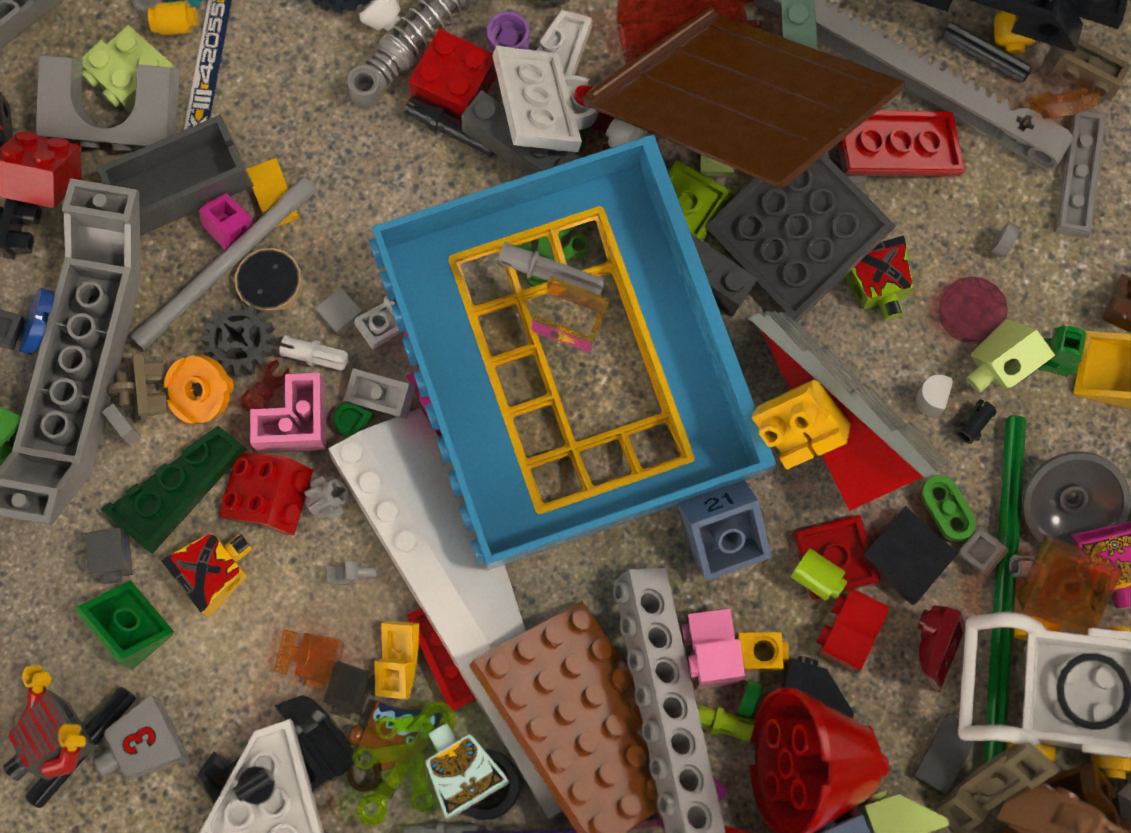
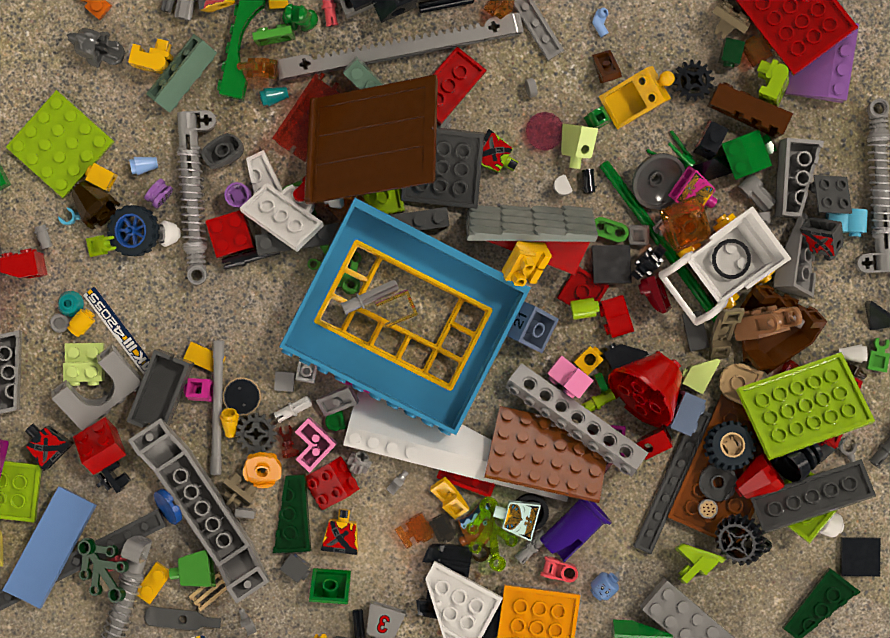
camera: 45 degrees left, 15 degrees up
black plate [233,766,276,805] -> none
none -> yellow cone [220,408,239,438]
none -> black gear [631,244,667,280]

